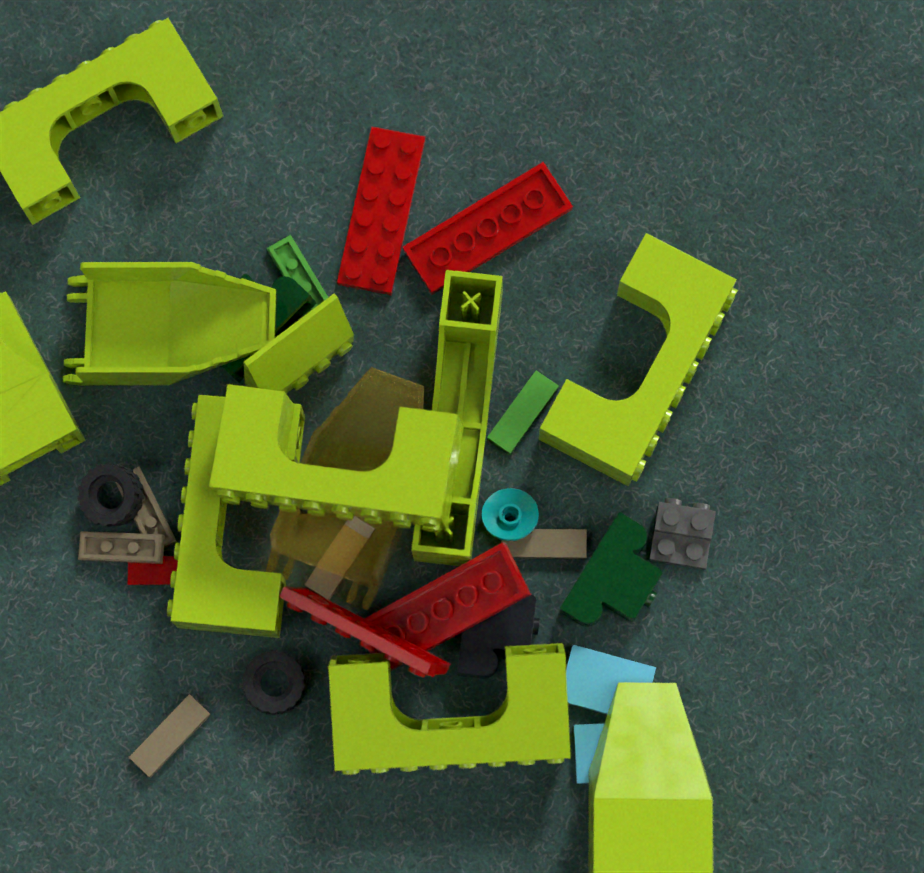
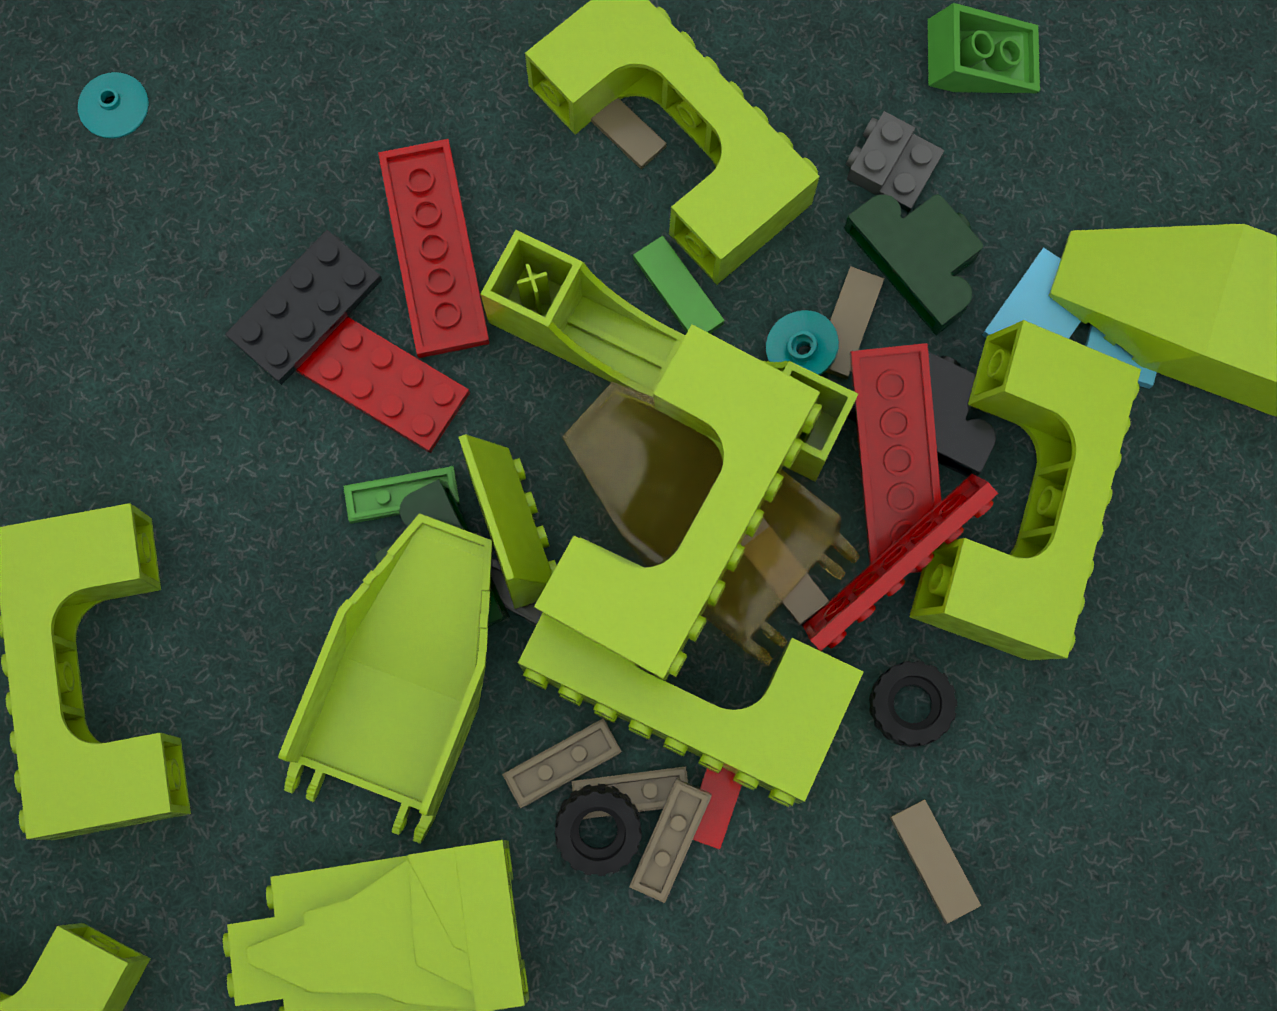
camera: 75 degrees left, 0 degrees up
none -> black plate [225,230,382,385]
none -> dark tan tile [502,718,622,809]
none -> dark tan tile [591,98,667,170]
none -> bright green slope [928,3,1040,93]

